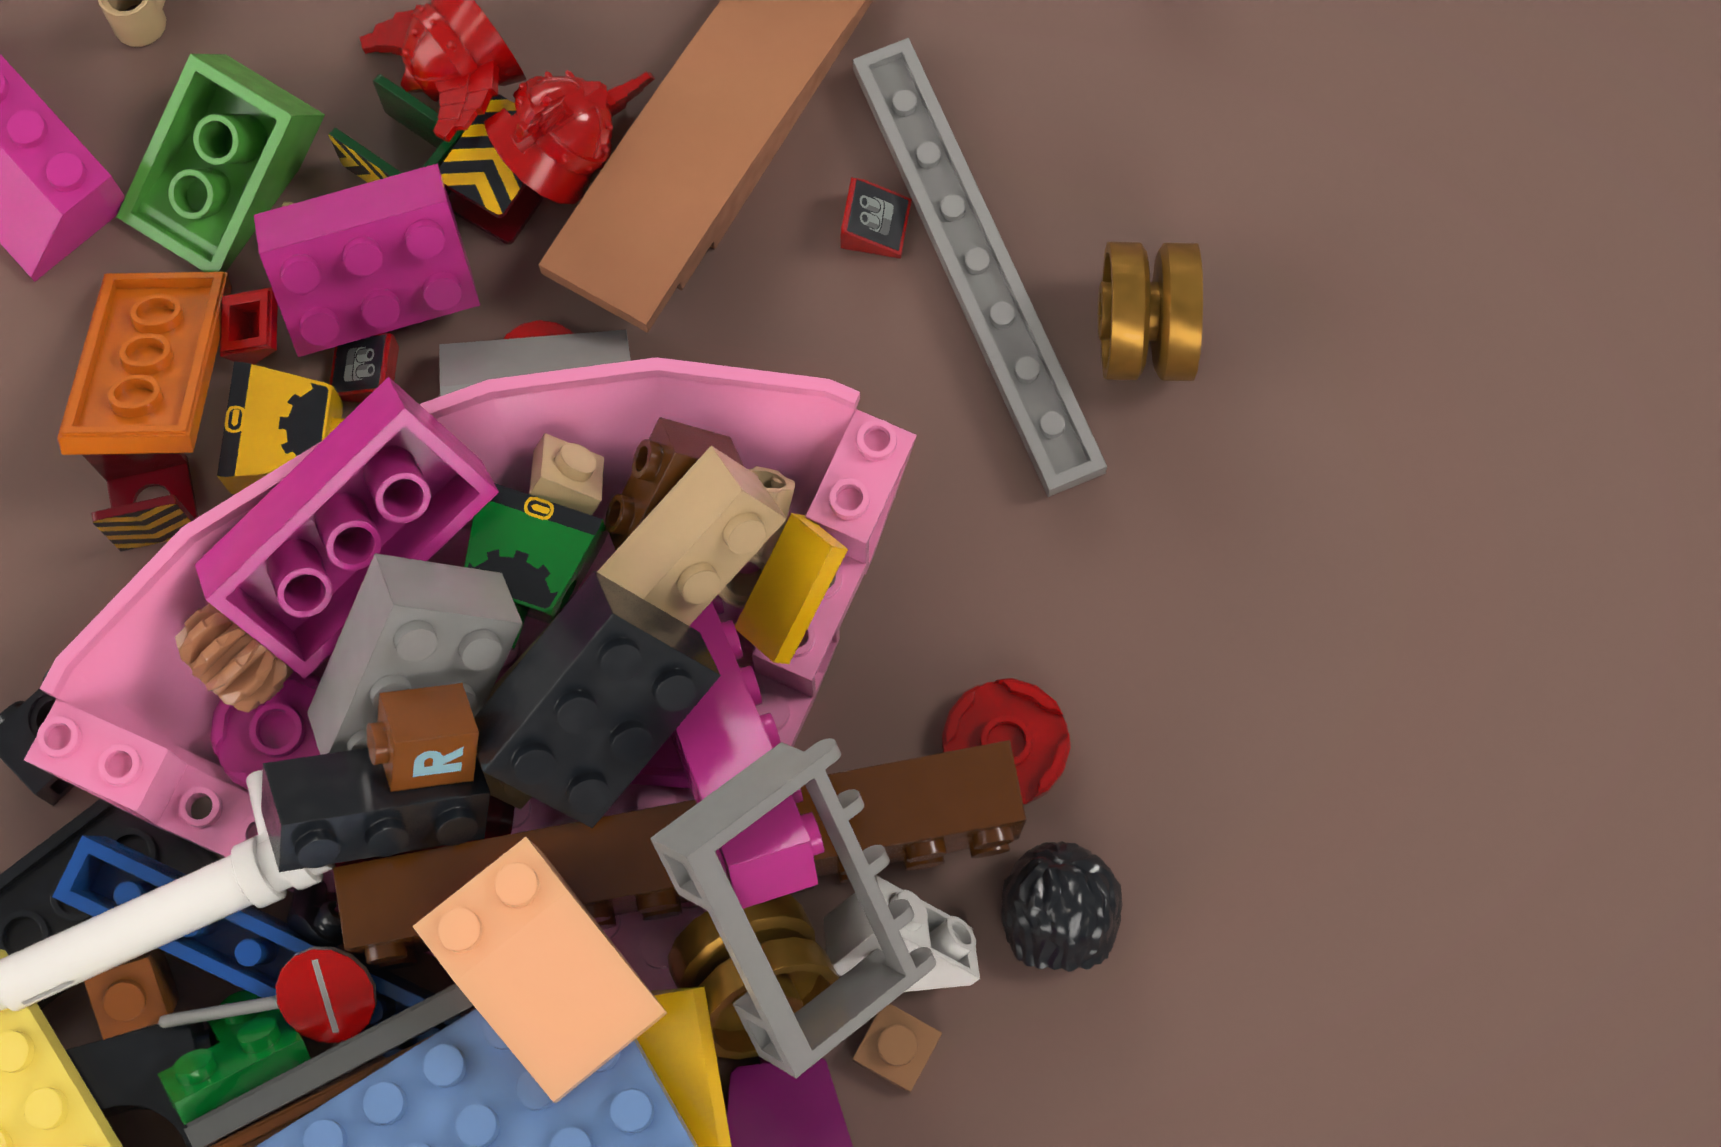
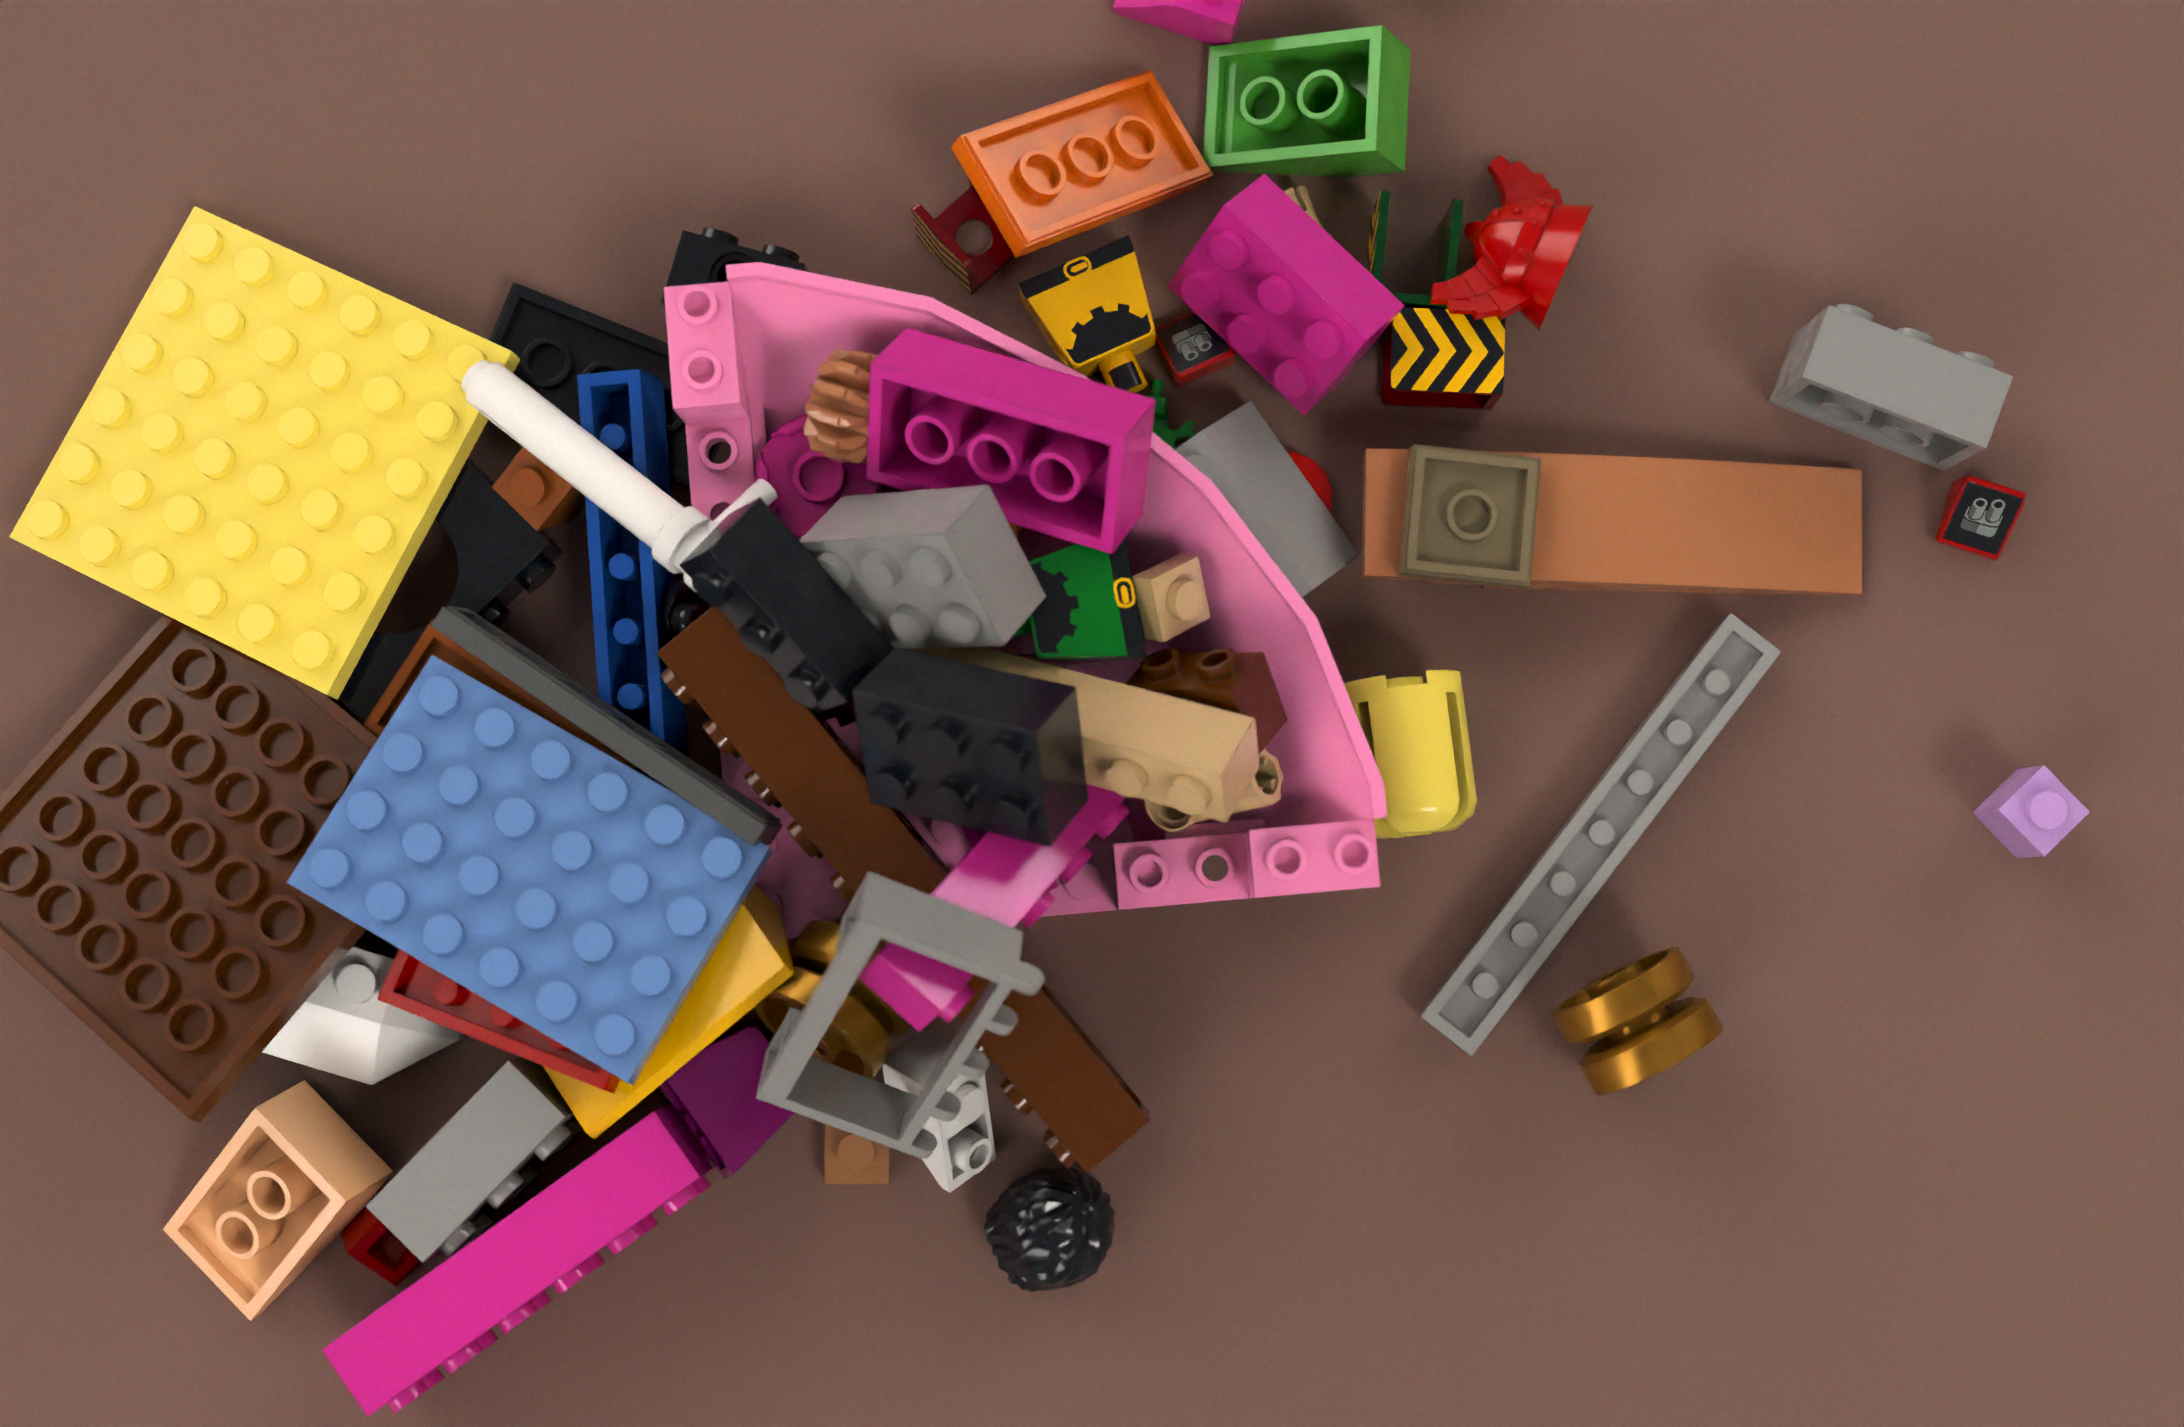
camera: 60 degrees right, 10 degrees up
green plate [157,990,311,1125] -> none
red piece [158,946,377,1043] -> none
red slope [220,287,278,365] -> none
dark orange brick [367,683,479,792] -> none
light nougat slope [413,837,667,1103] -> none
red helmet [484,70,655,204] -> none
yellow tile [735,513,848,664] -> none
slope [840,177,912,259] -> none
red tile [942,678,1071,806] -> none
none -> light yellow cylinder [1344,670,1477,839]
none -> dark tan tile [1398,444,1541,589]

